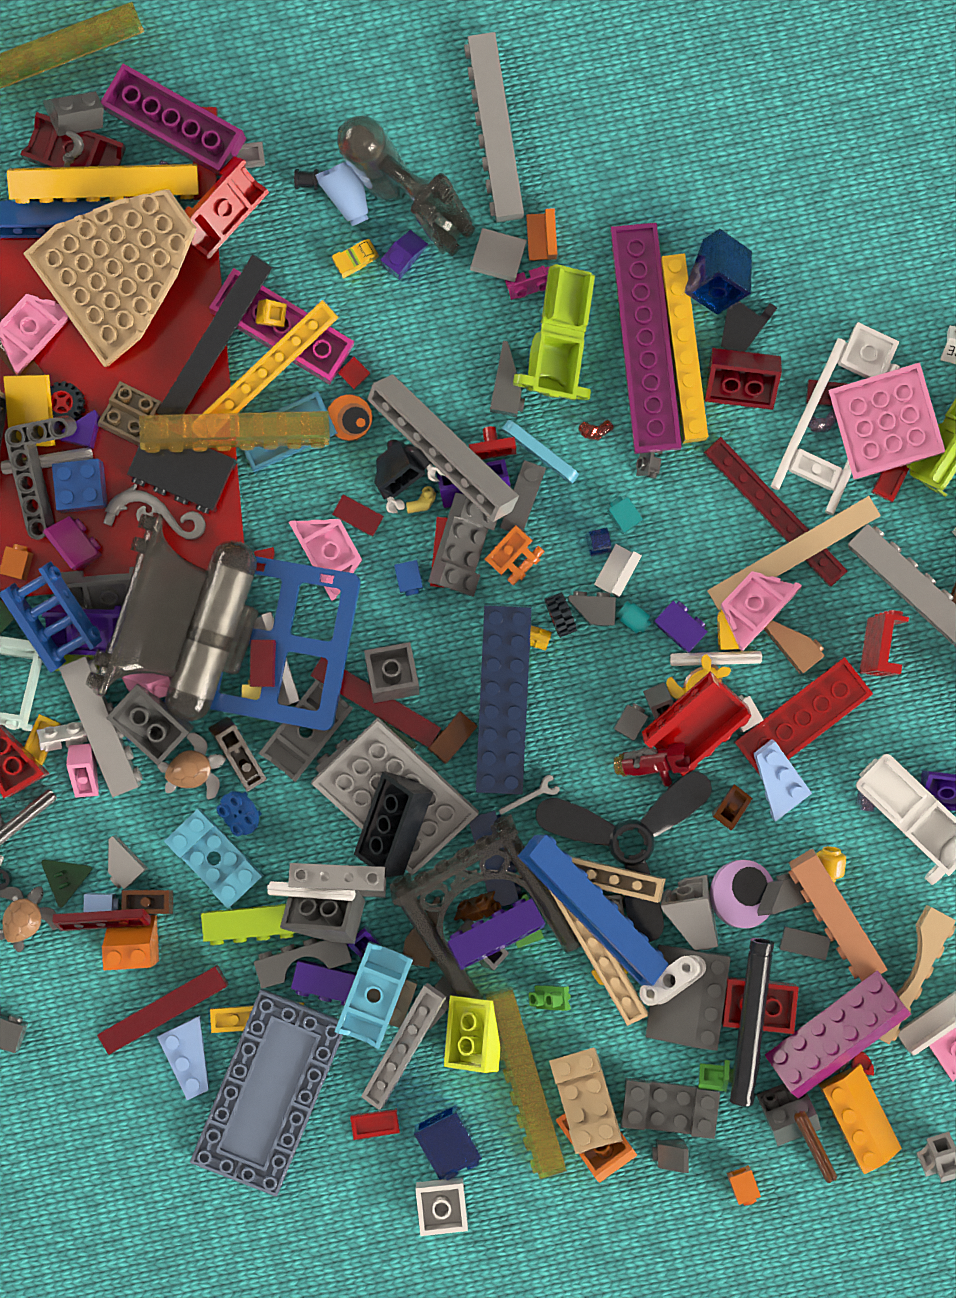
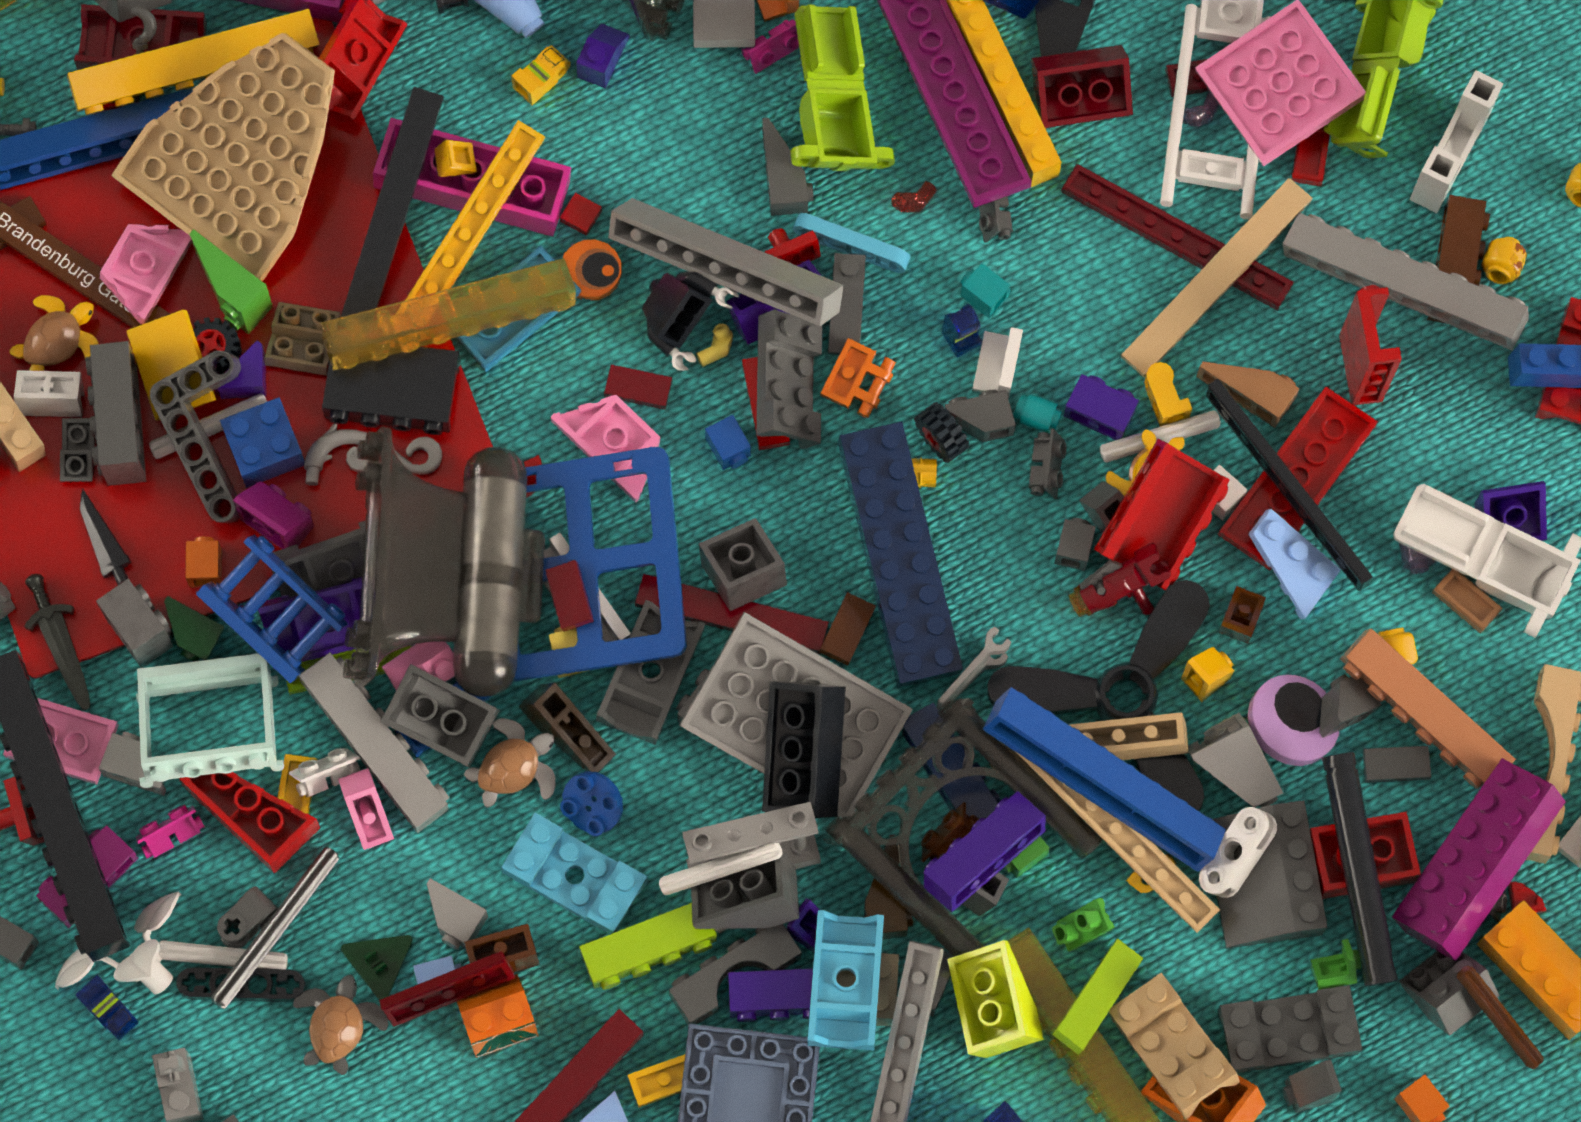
camera: 15 degrees left, 15 degrees down
bright pink wing [721,571,802,651] -> none
none -> bright green slope [190,229,273,334]
none -> dark grey hinge [1028,429,1067,499]
none -> lime tile [1052,938,1143,1055]
none -> yellow slope [1181,647,1234,702]
none -> black tile [1206,378,1373,592]
none -> medium nougat tile [1432,569,1503,634]

